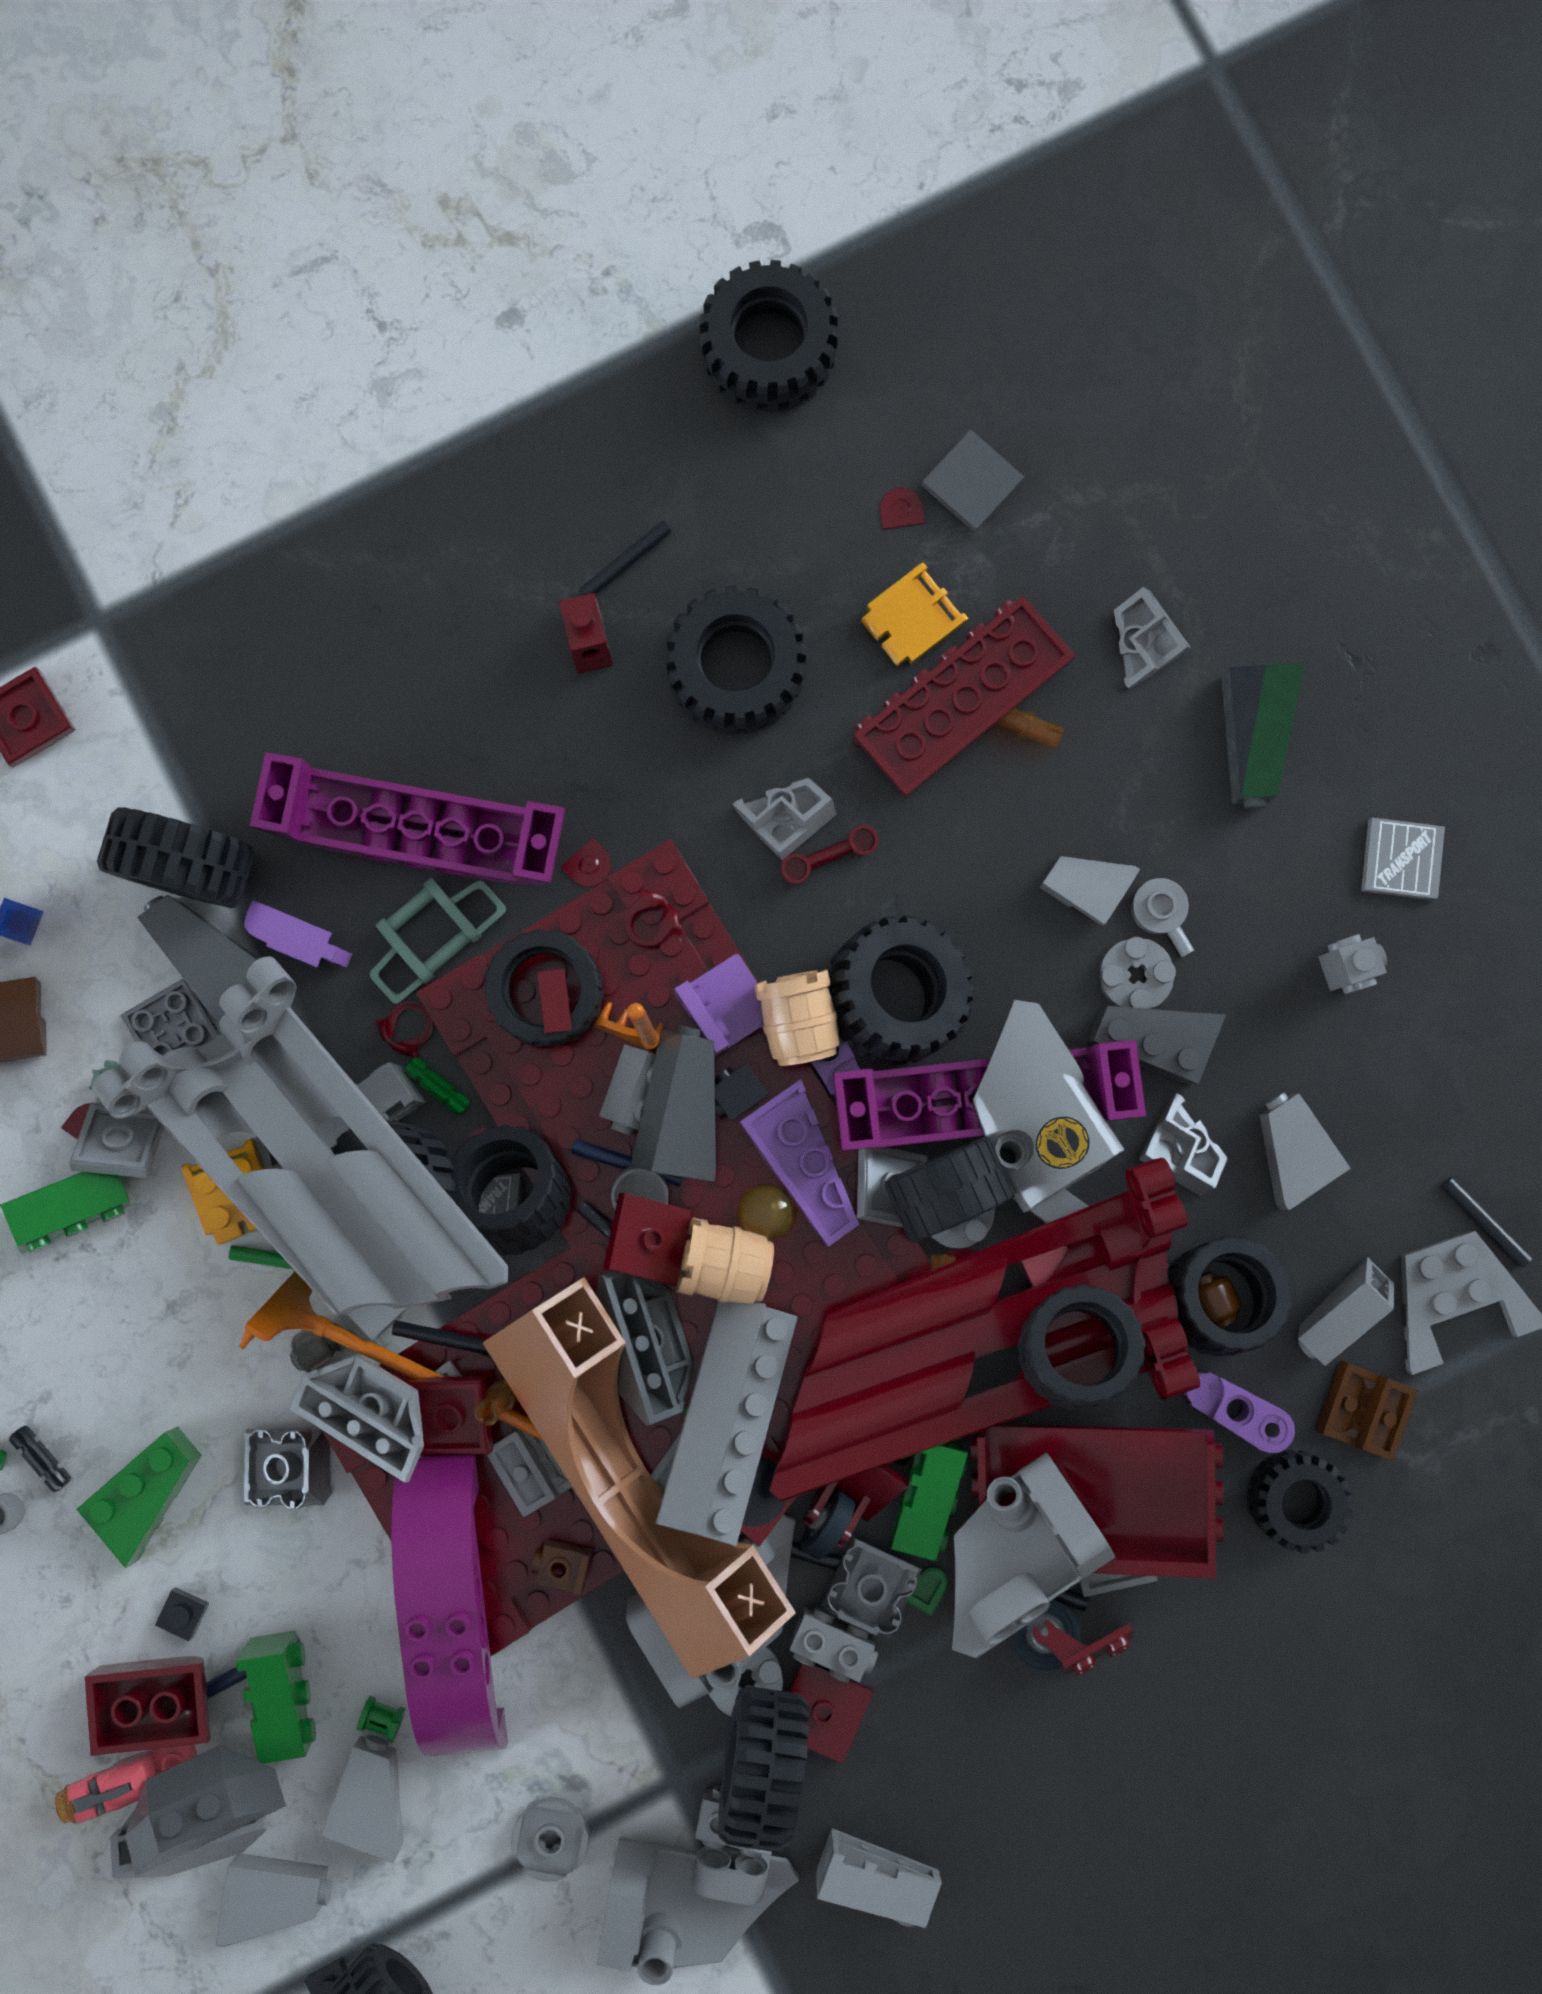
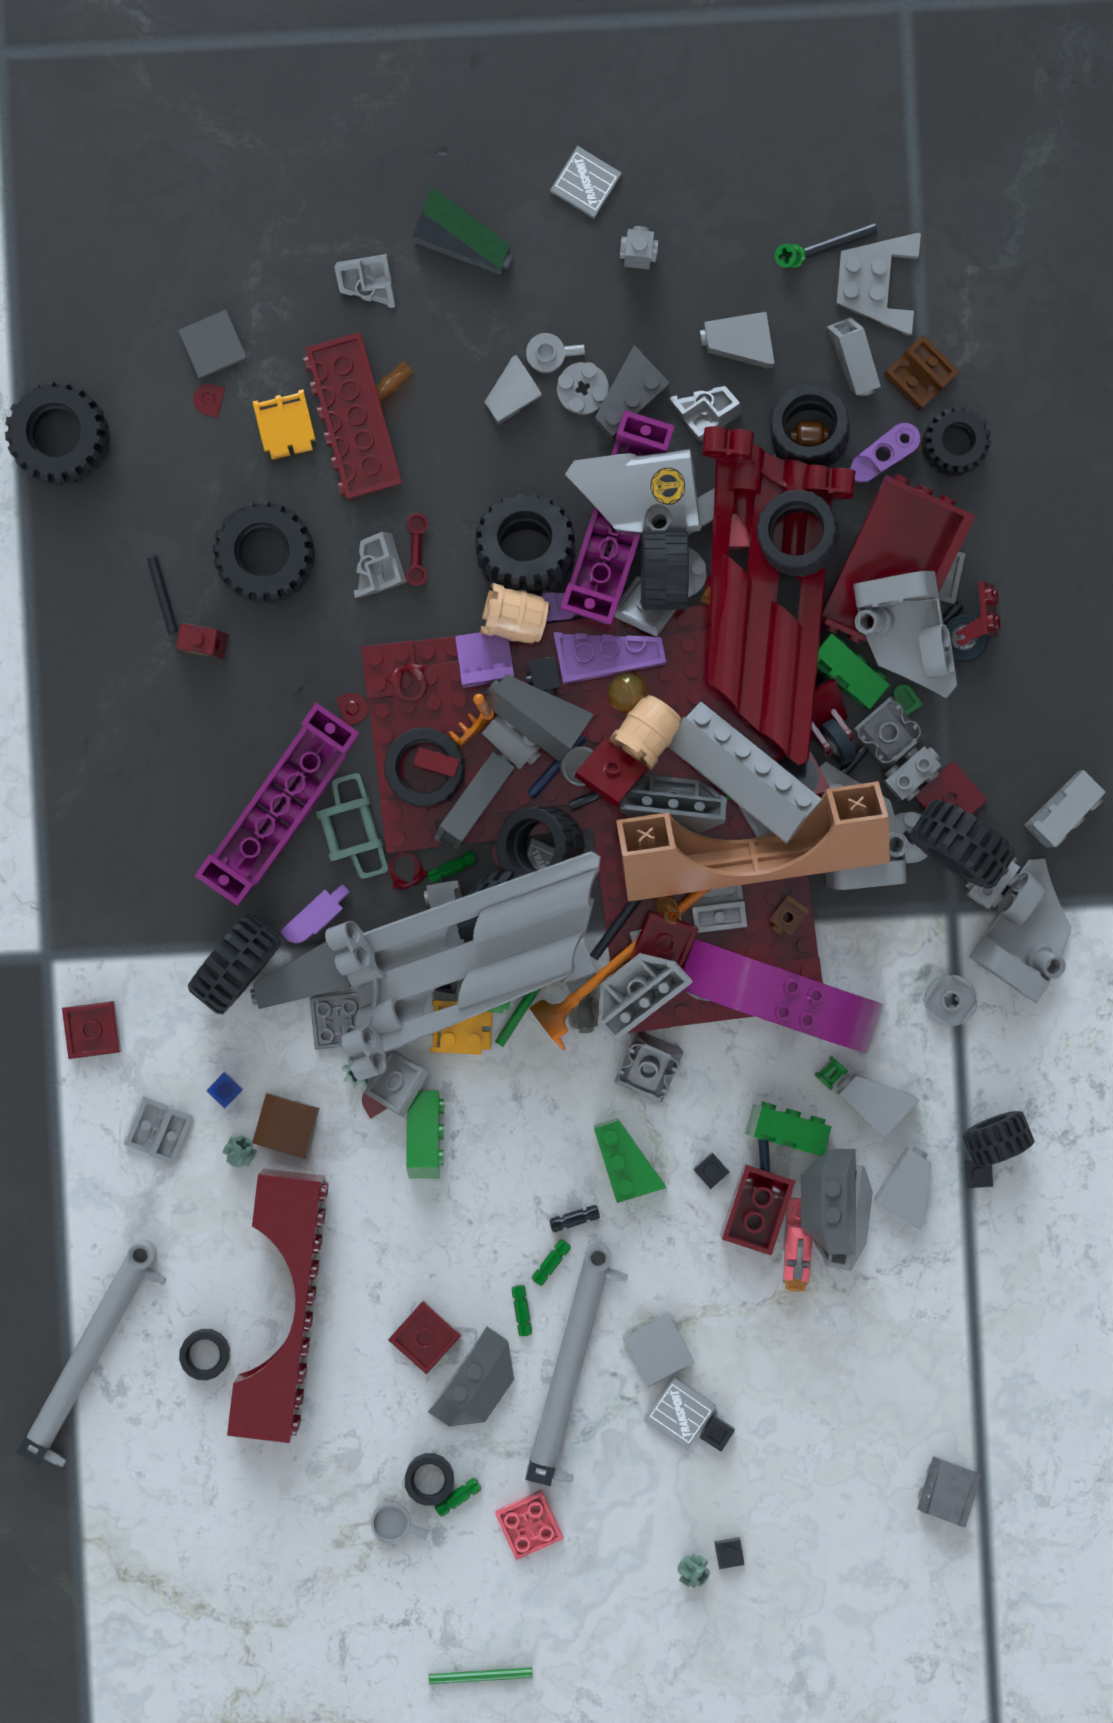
camera: 70 degrees left, 5 degrees up
none -> dark grey slope [434,752,515,853]
none -> green bush [775,244,806,268]

